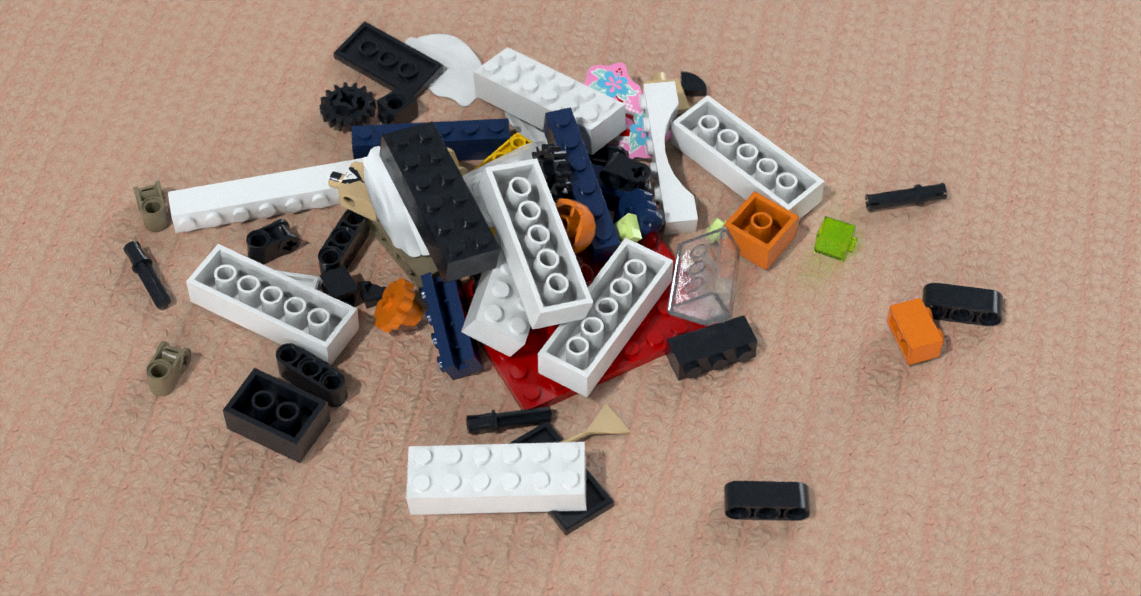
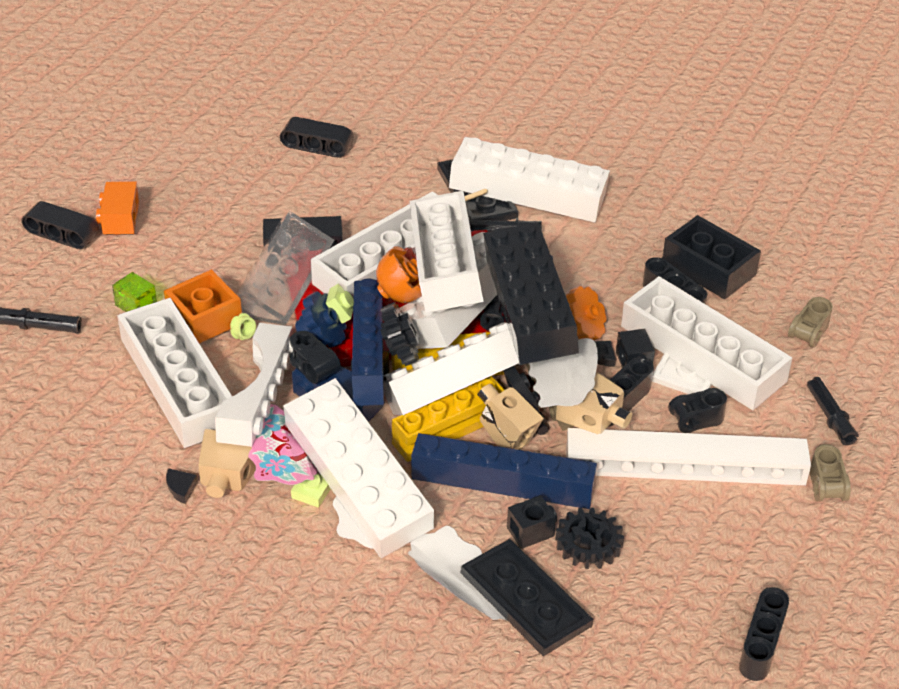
camera: 165 degrees left, 10 degrees down
none -> black beam [739,587,789,681]

